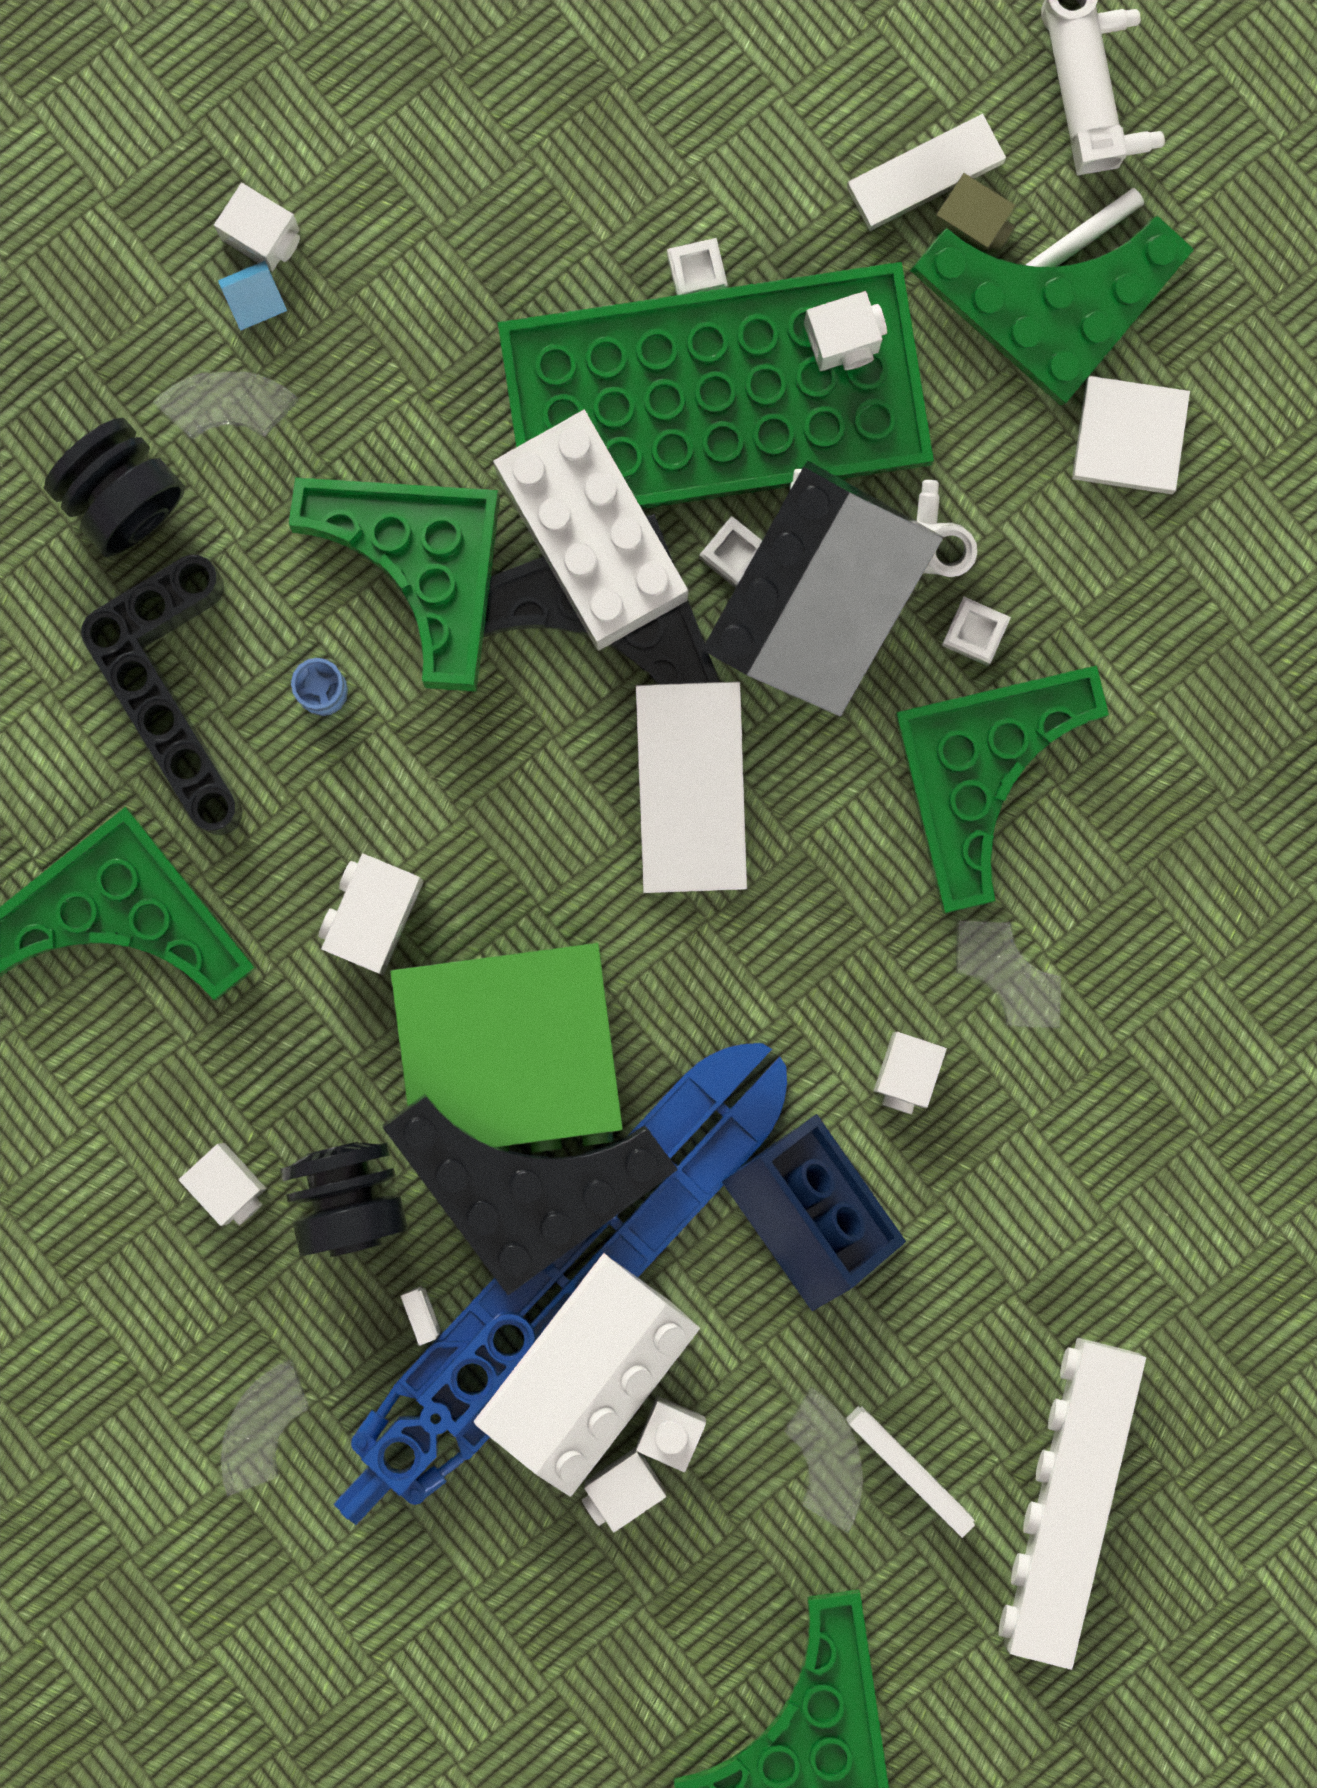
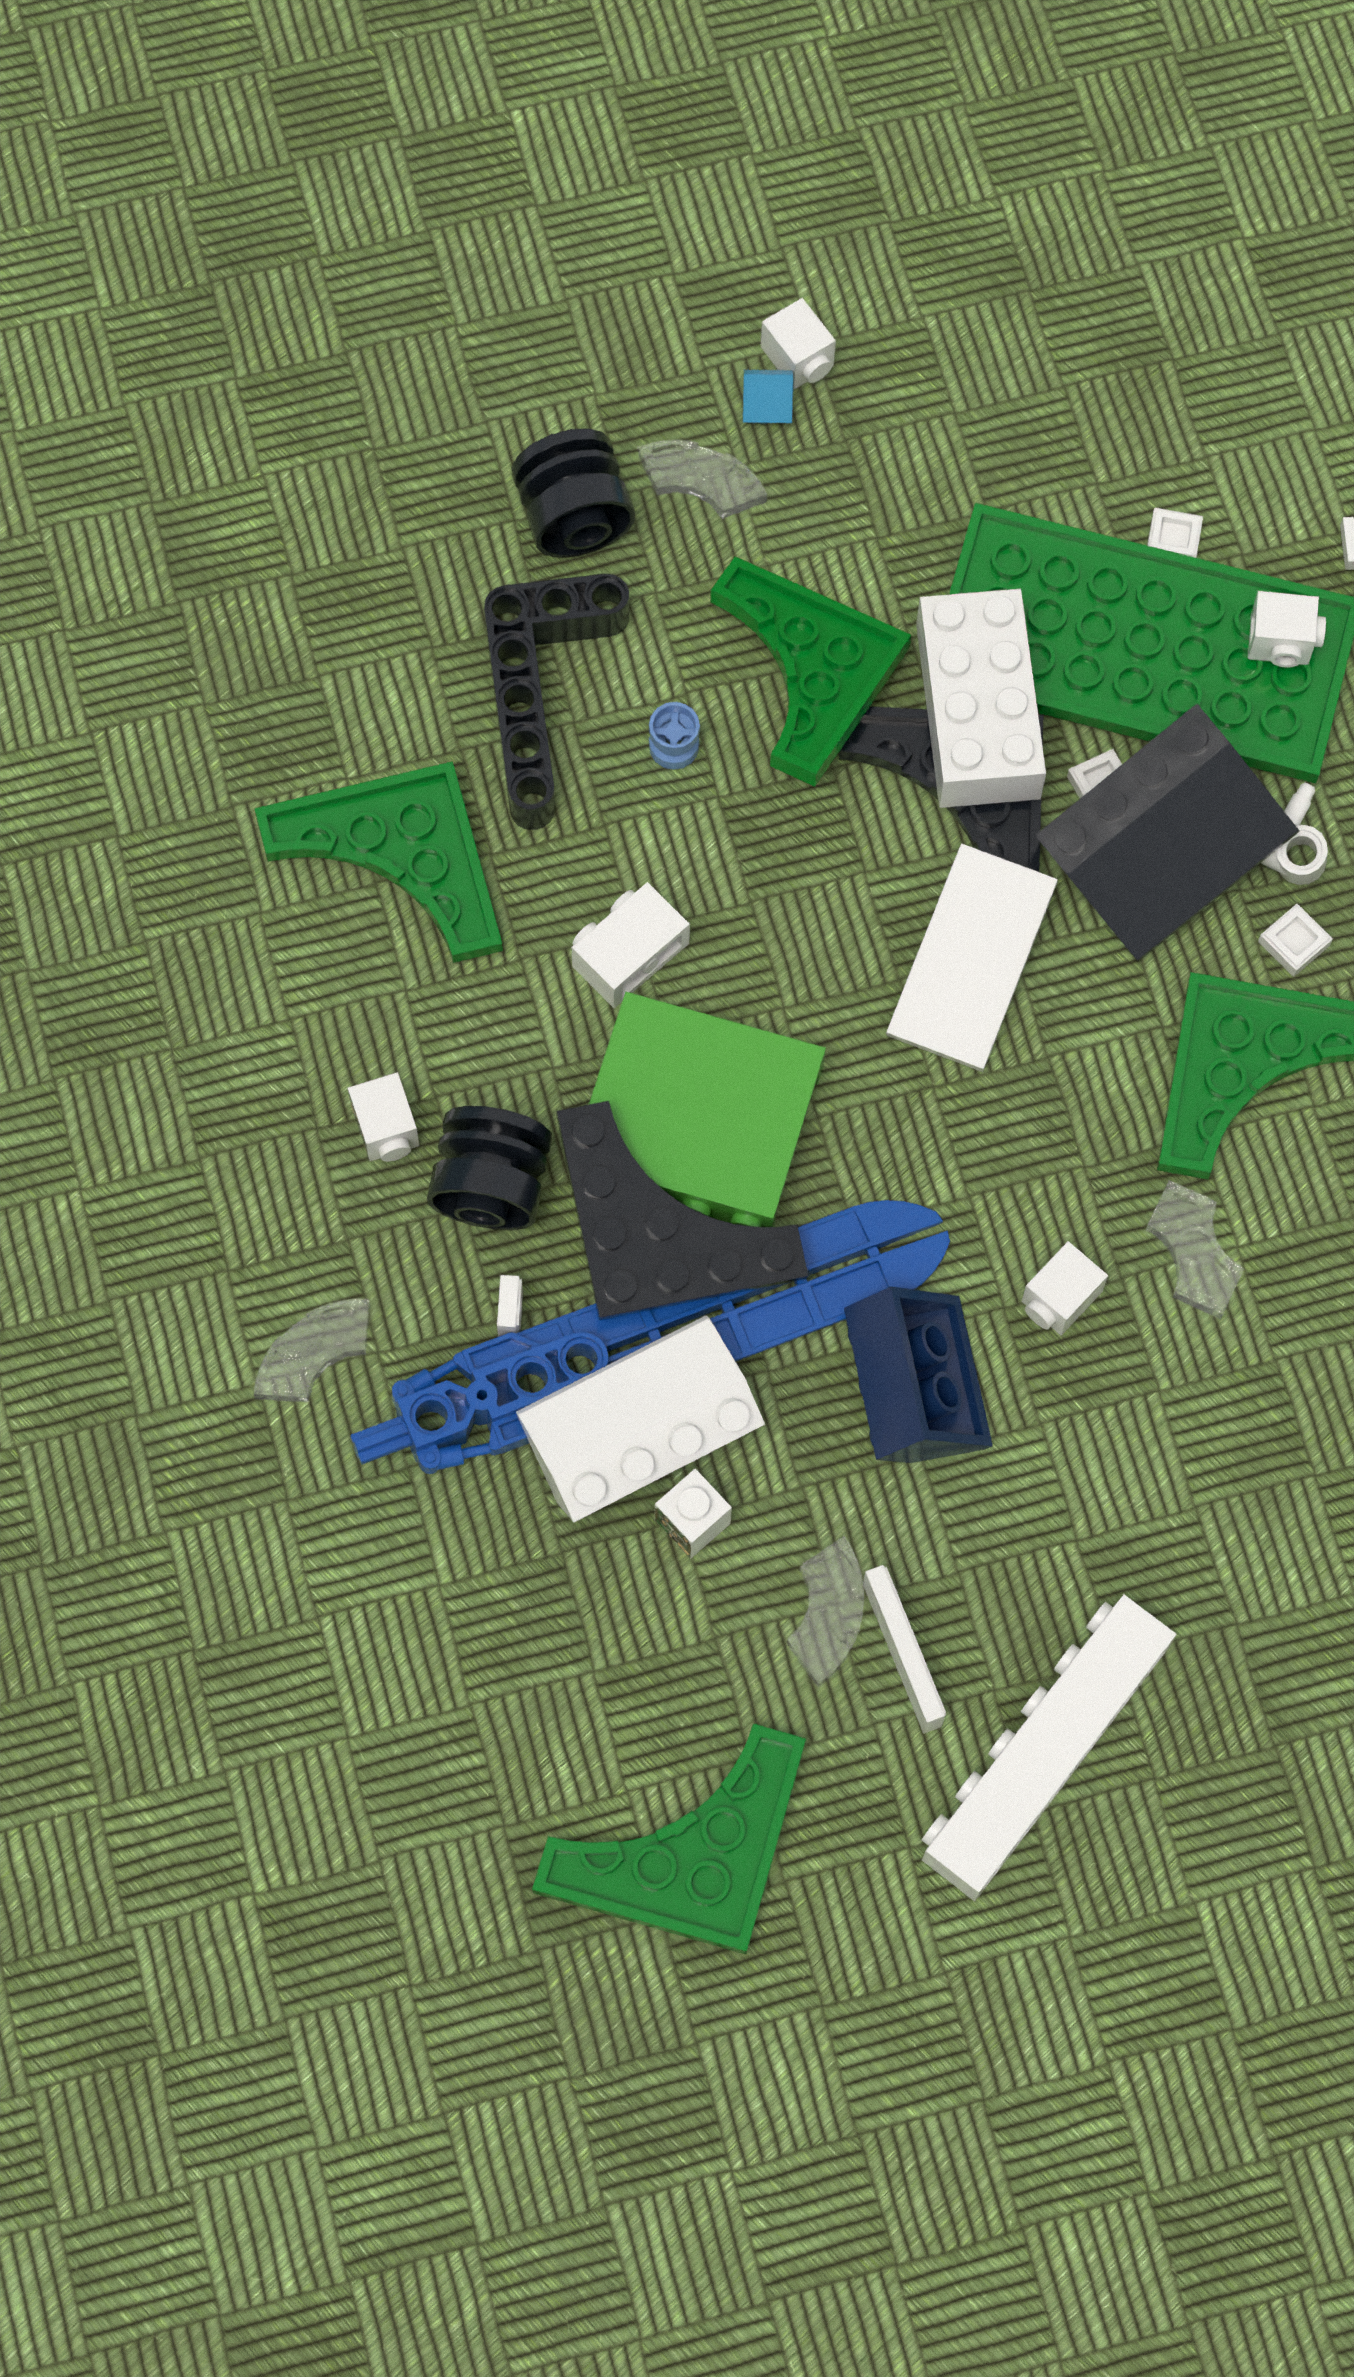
camera: 25 degrees right, 15 degrees down
white brick [582,1447,666,1533] -> none

